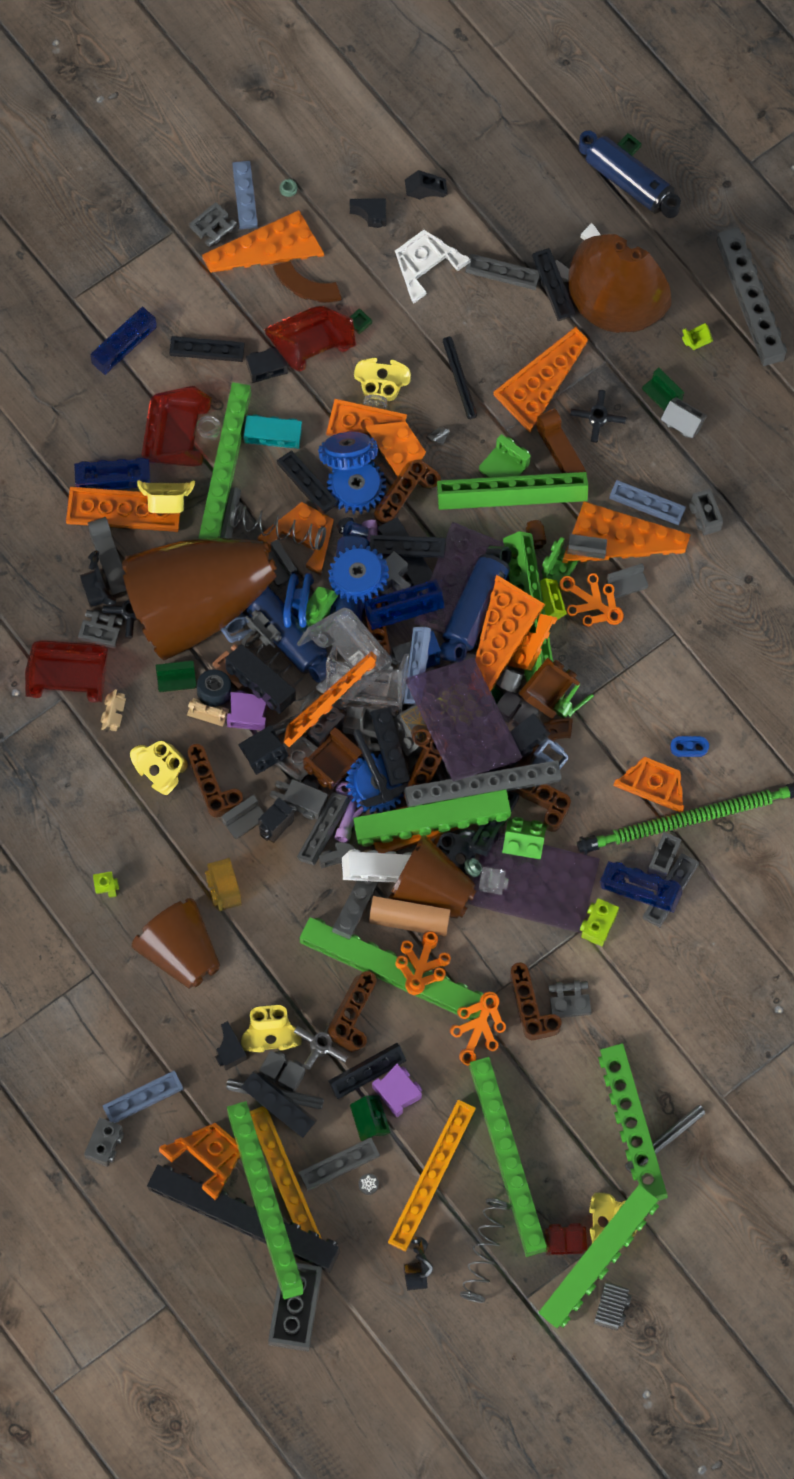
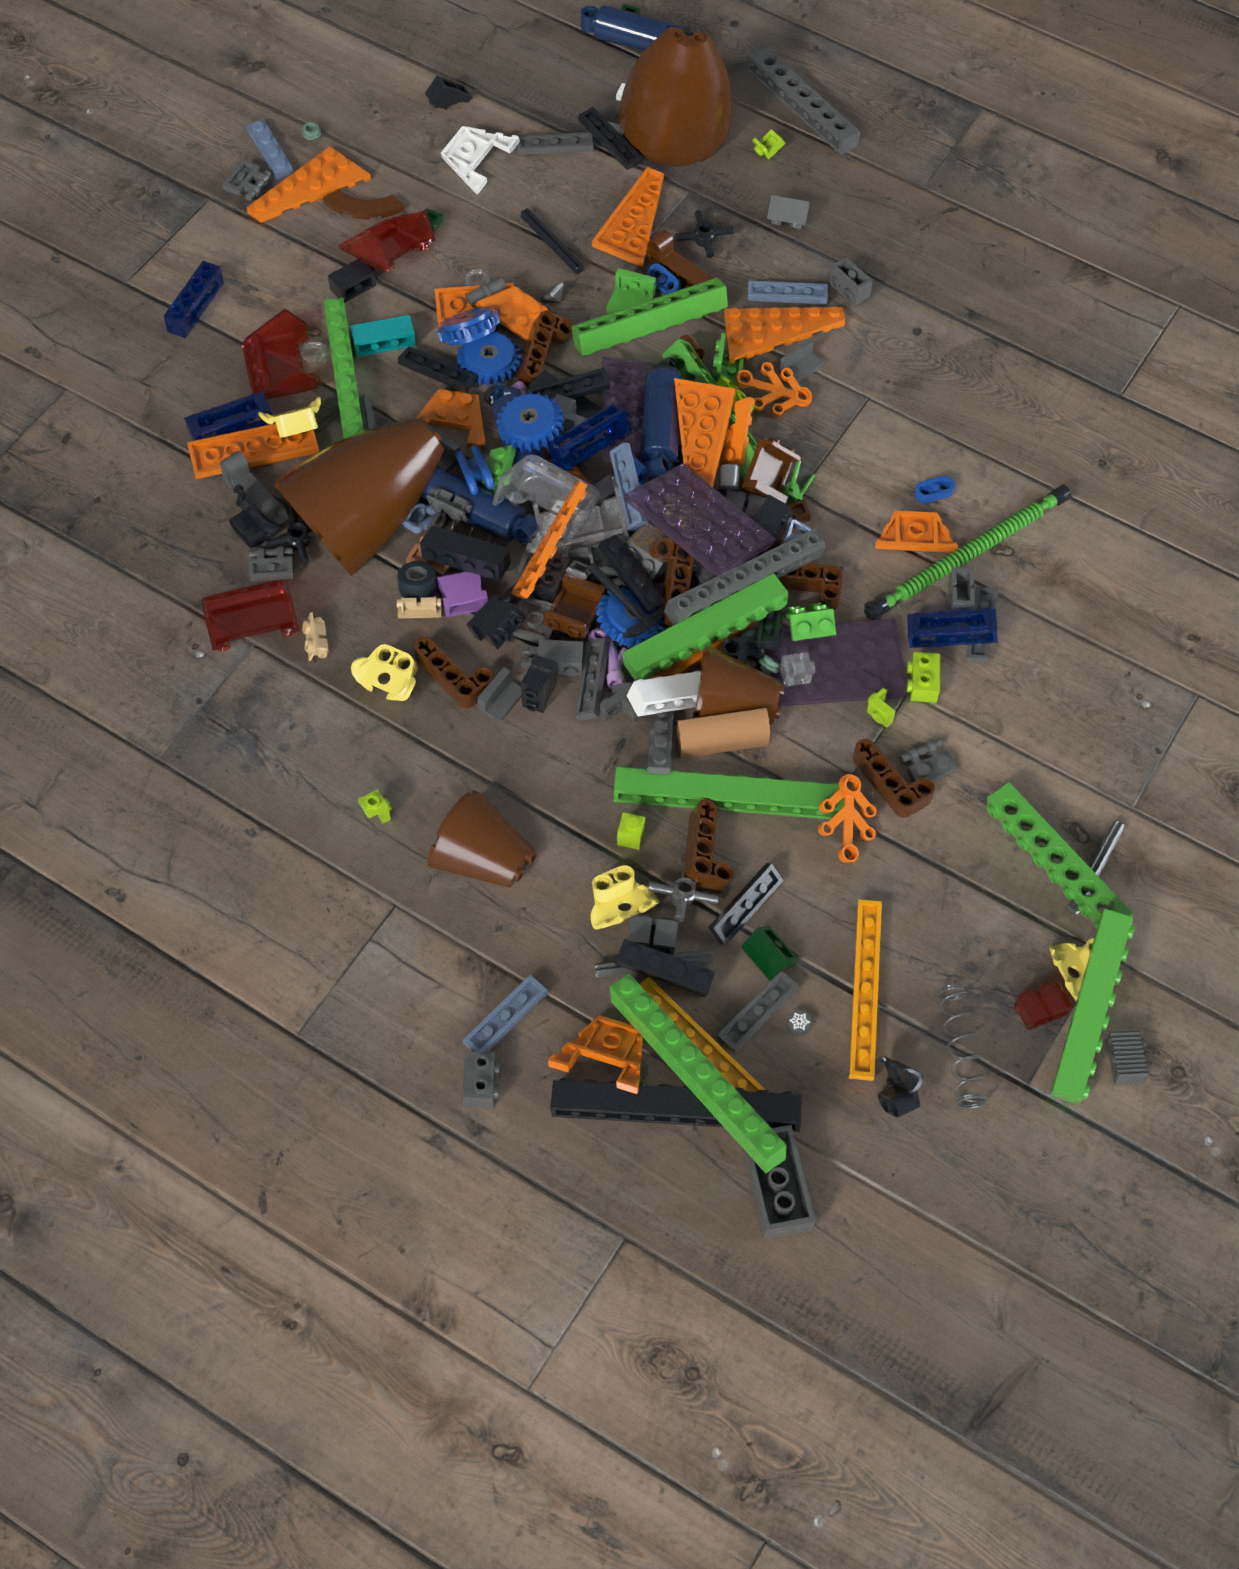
camera: 20 degrees left, 10 degrees down
dark green panel [155,661,196,692] -> none
black plate [169,336,245,362] -> none
clear yellow brick [205,858,242,911] -> none
black arch [215,1021,247,1070] -> none
dark grey piece [230,504,326,550] -> none
black arch [350,198,386,228] -> none
light yellow piece [354,358,411,401] -> none
medium lavender hips [372,1064,422,1118] -> none
orange plant [395,931,451,995] -> none
bright green brick [469,1057,547,1257] -> none
dark grey panel [567,534,607,559] -> none
dark green panel [642,368,684,411] -> none
none -> dark grey pin [465,276,506,306]
none -> dark grey slope [566,560,591,579]
none -> lime brick [617,812,645,850]
none -> blue plate [647,264,681,295]
none -> lime bracket [867,688,895,728]

